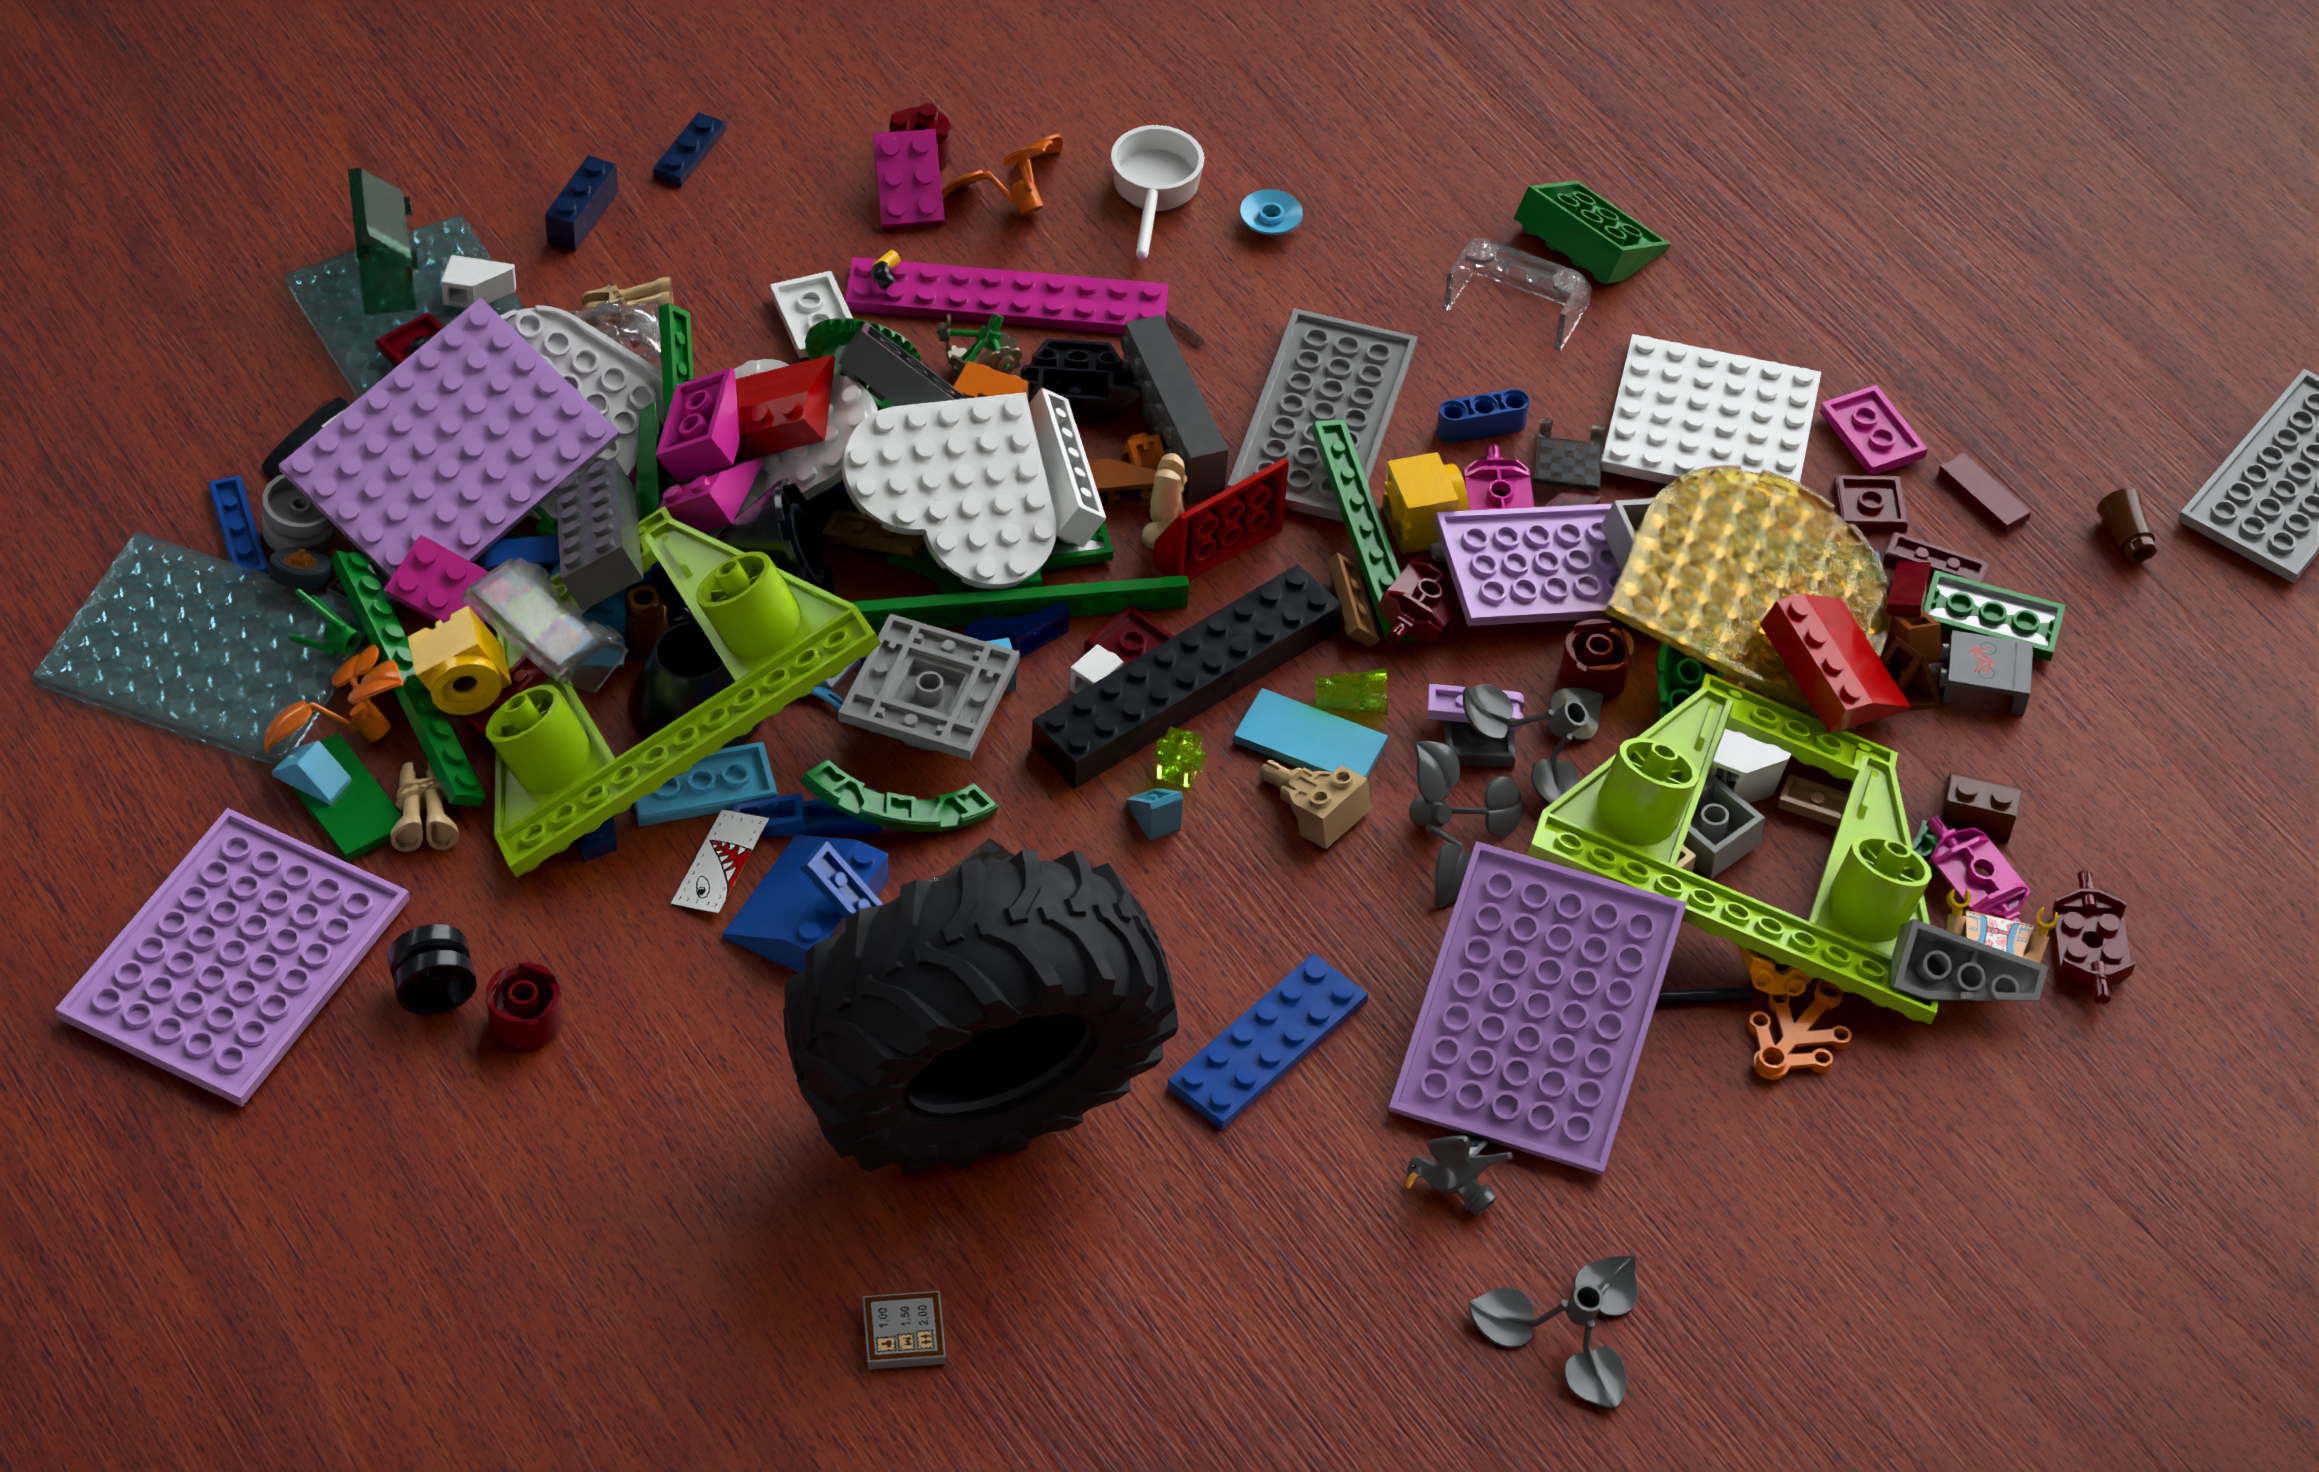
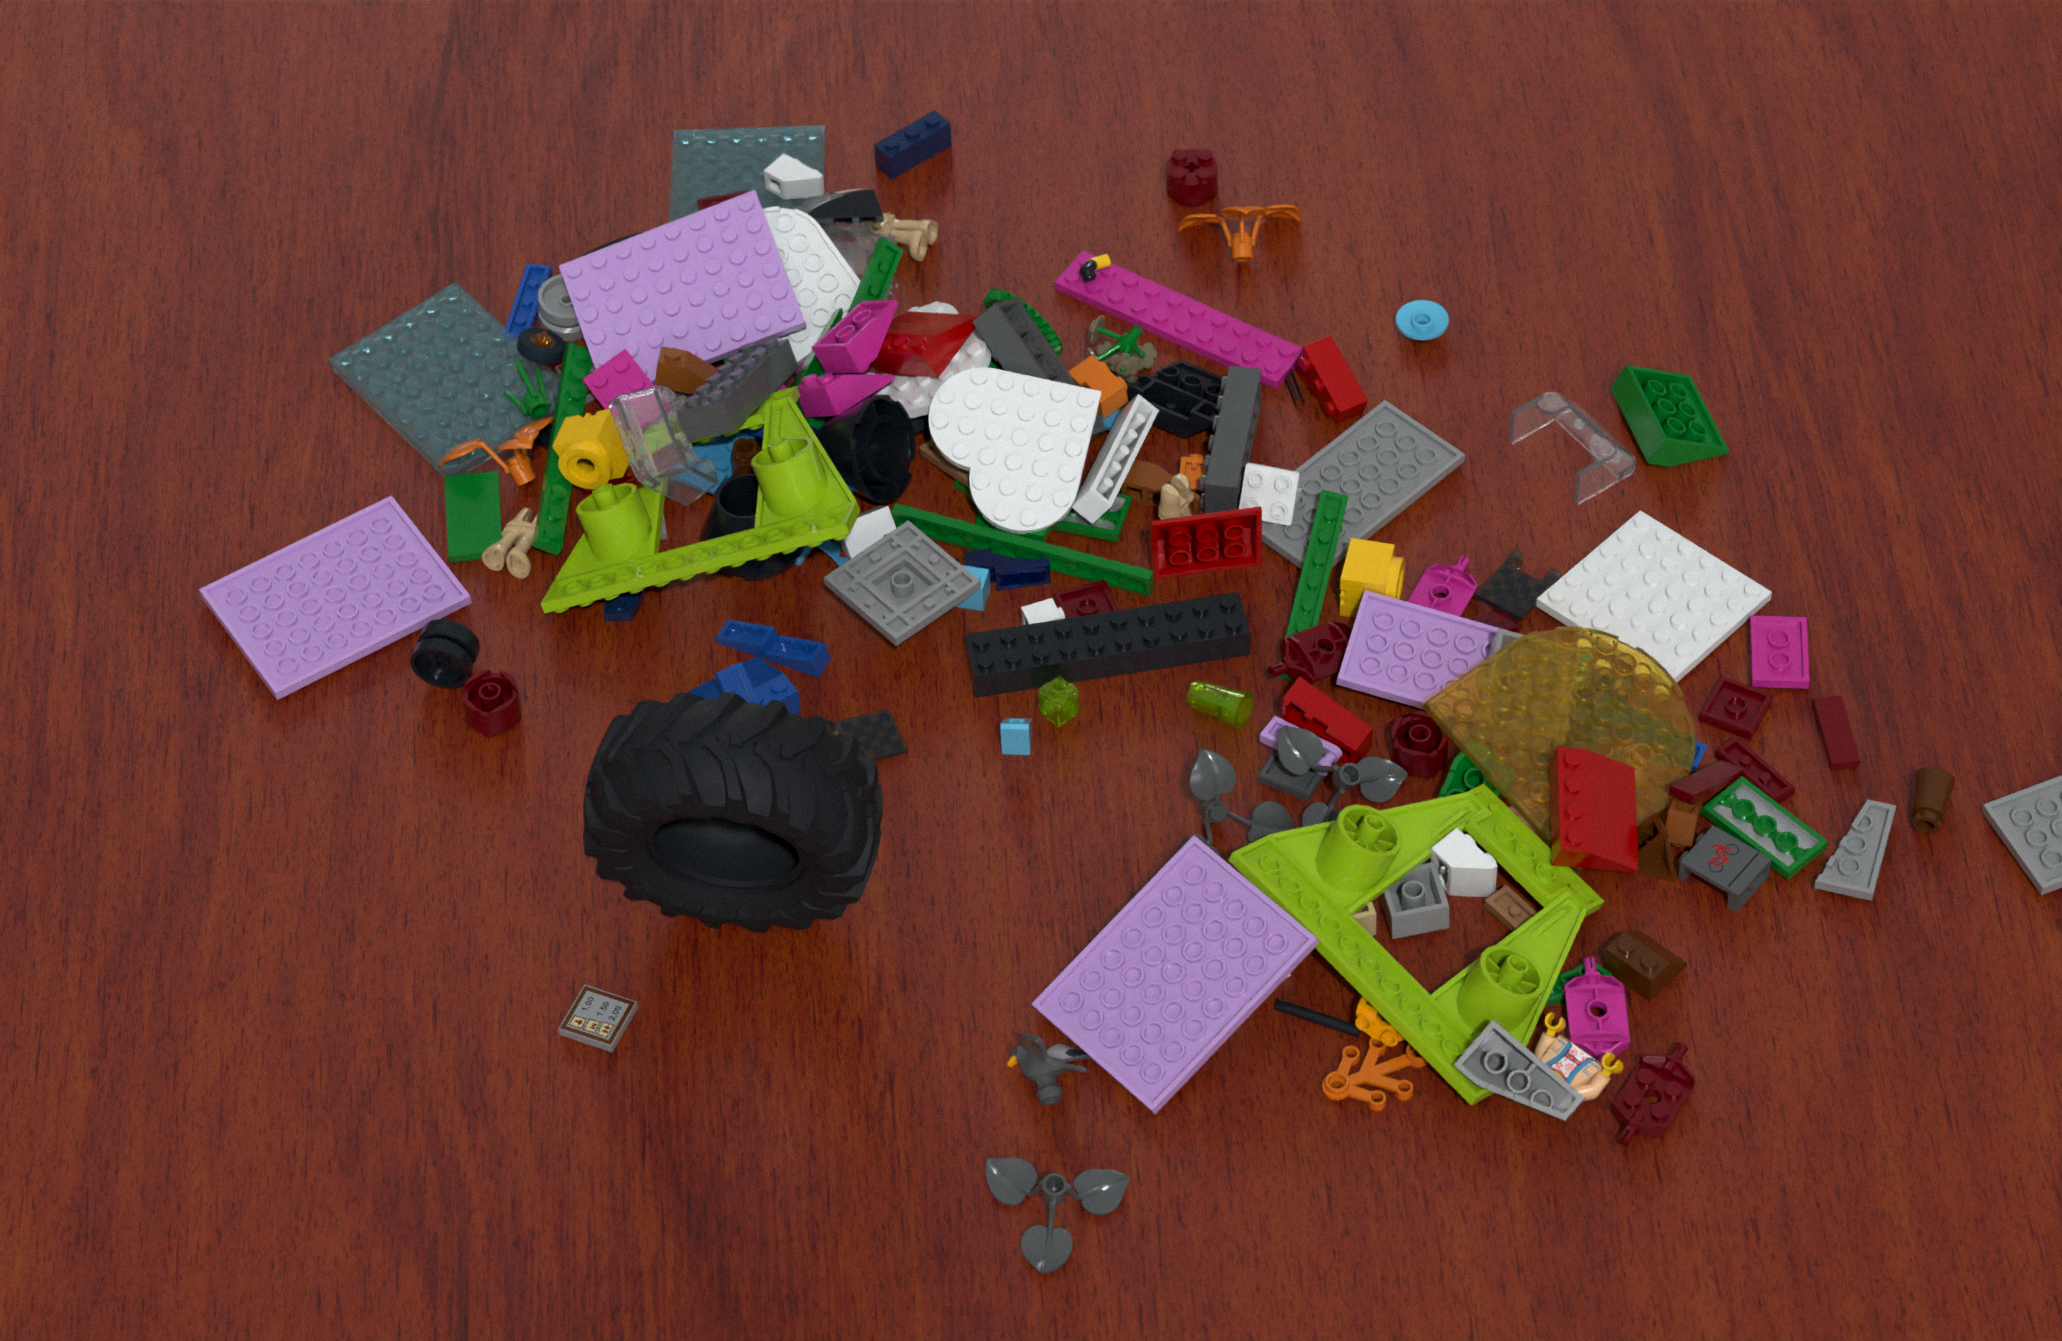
camera: 35 degrees right, 0 degrees up
medium azure slope [272,740,351,805] -> none
clear green windscreen [348,167,419,315] -> none
medium azure tile [633,742,778,827] -> none
dark blue plate [653,112,726,187] -> none
white sticker [671,809,769,913] -> none
white plate [770,271,853,359] -> none
green tile [800,759,998,832] -> none
dark pink plate [872,129,945,228] -> none
white piece [1111,125,1204,260] -> none
blue plate [1167,953,1368,1130] -> none
medium azure tile [1233,688,1388,778] -> none
tan brick [1259,760,1371,849] -> none
medium nougat plate [1328,552,1380,648] -> none
blue beam [1436,389,1530,443] -> none
none -> dark orange slope [654,346,718,394]
none -> black wedge [793,189,884,224]
none -> white bracket [1239,462,1302,526]
none -> red wedge [1282,676,1373,764]
none -> red wedge [1294,335,1368,424]
none -> light grey wing [1814,799,1896,901]

